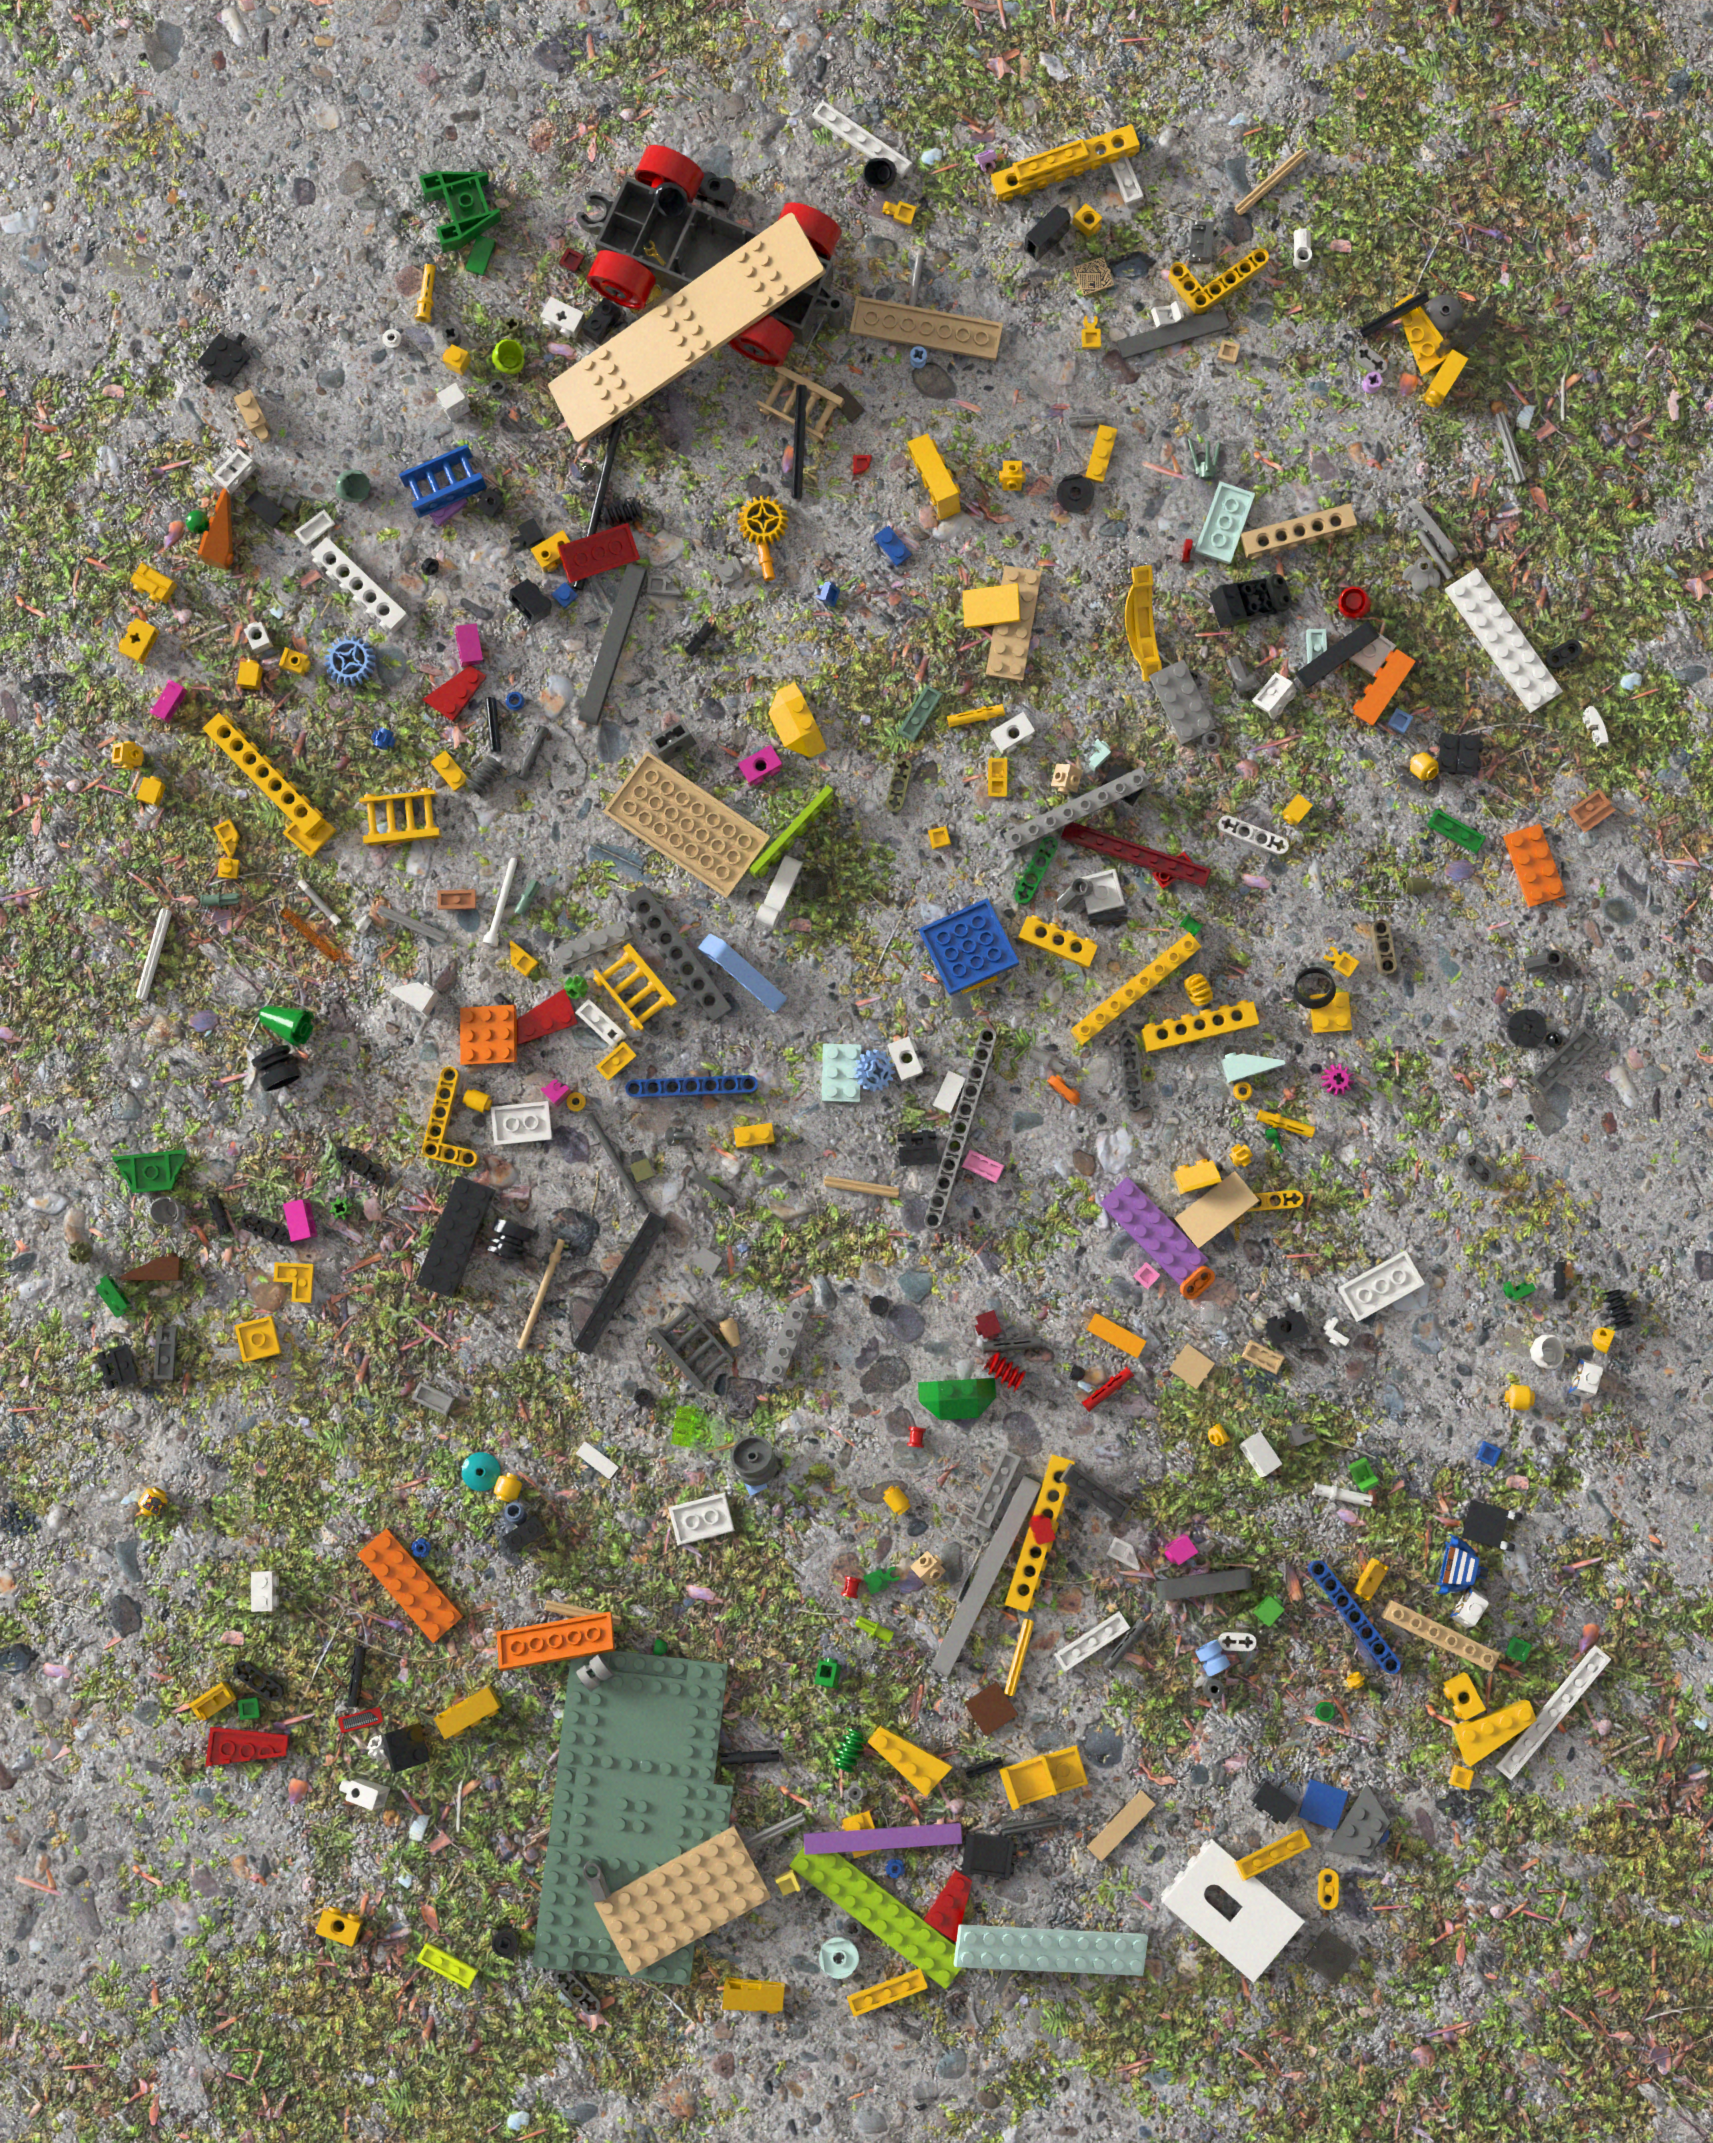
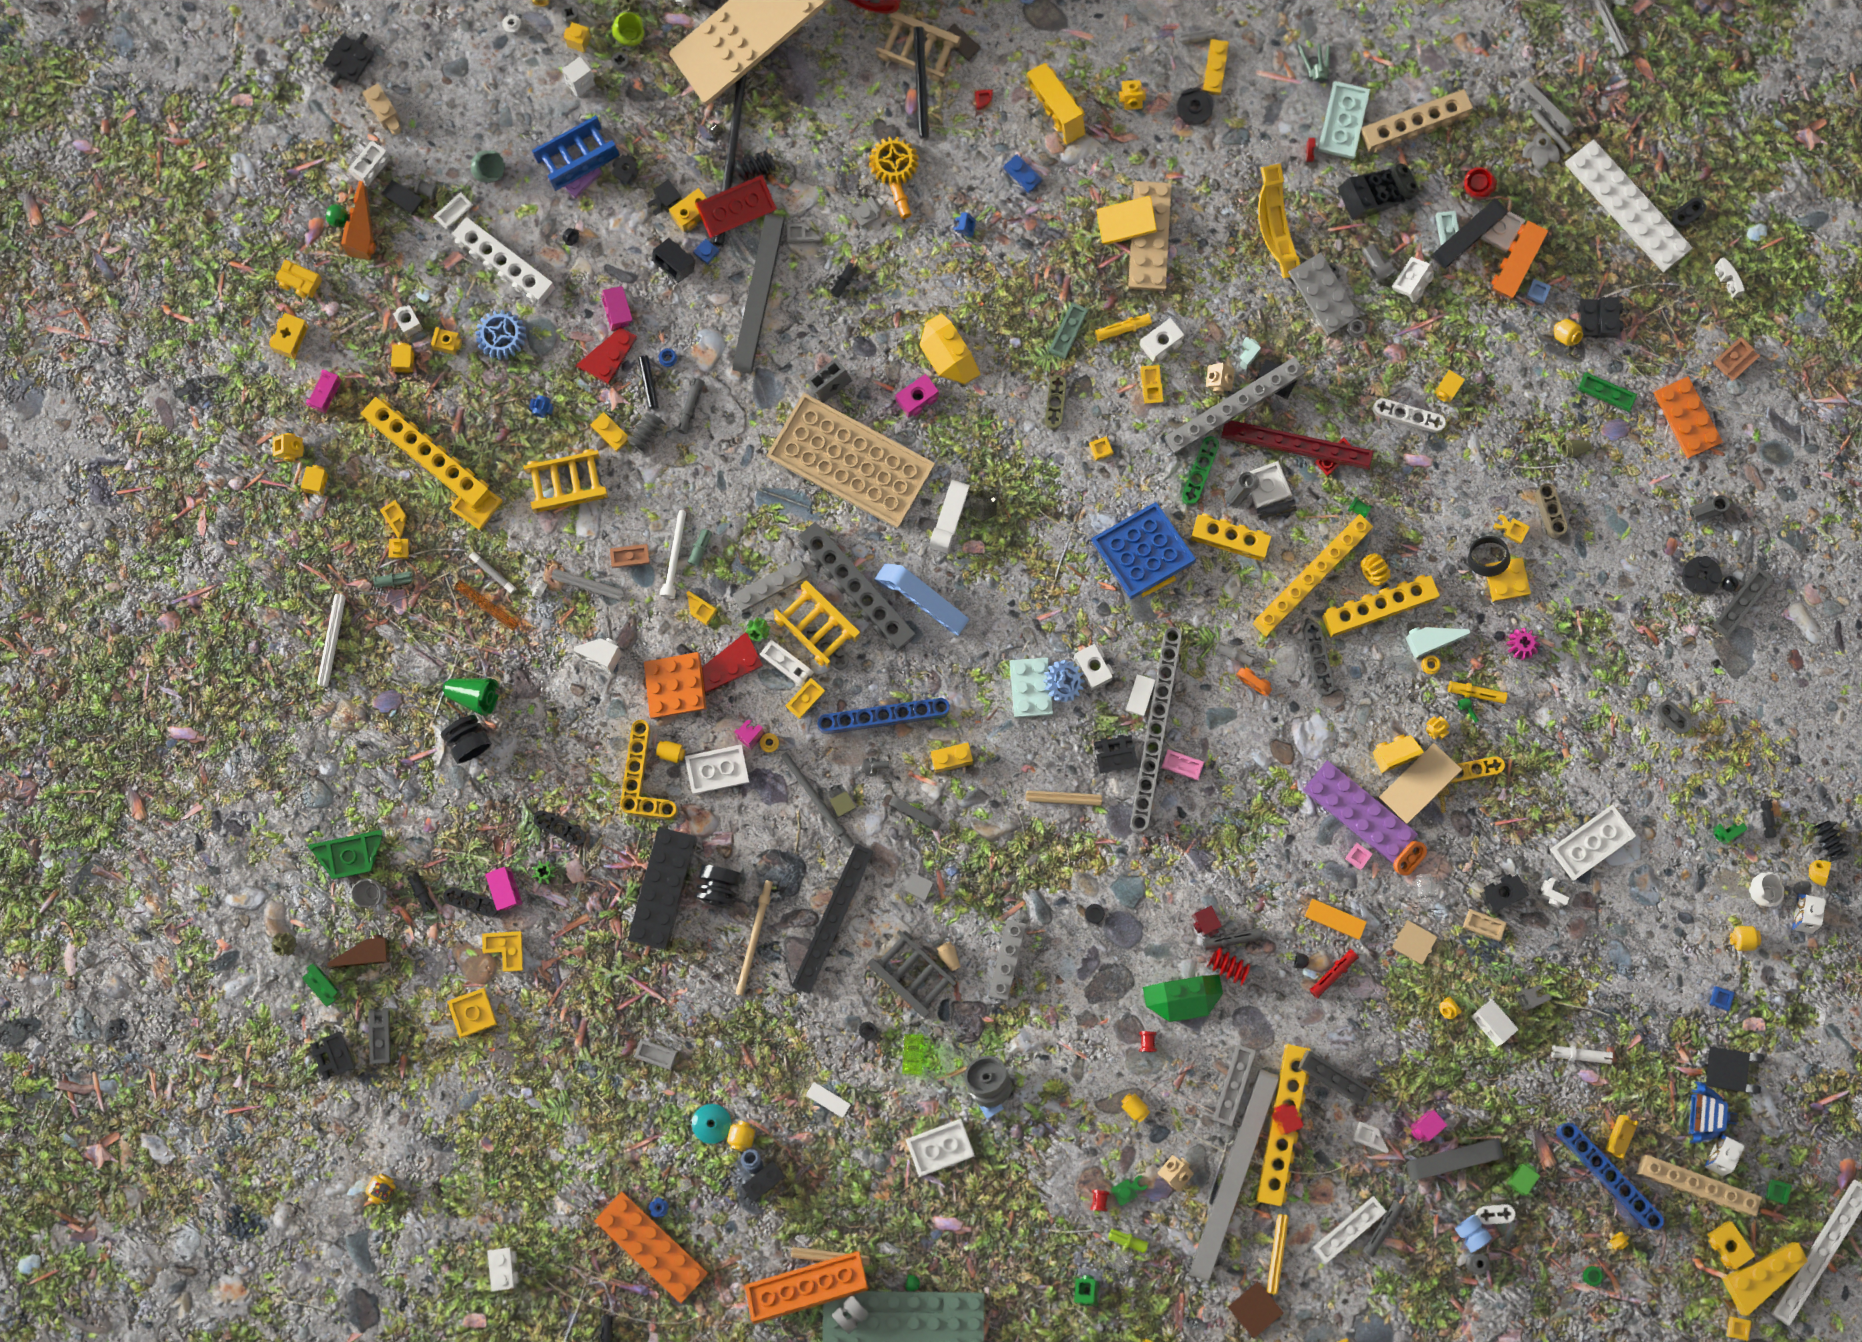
camera: 10 degrees left, 5 degrees down
lime plate [749,785,833,880] -> none
bright green bracket [1348,1457,1380,1492] -> none

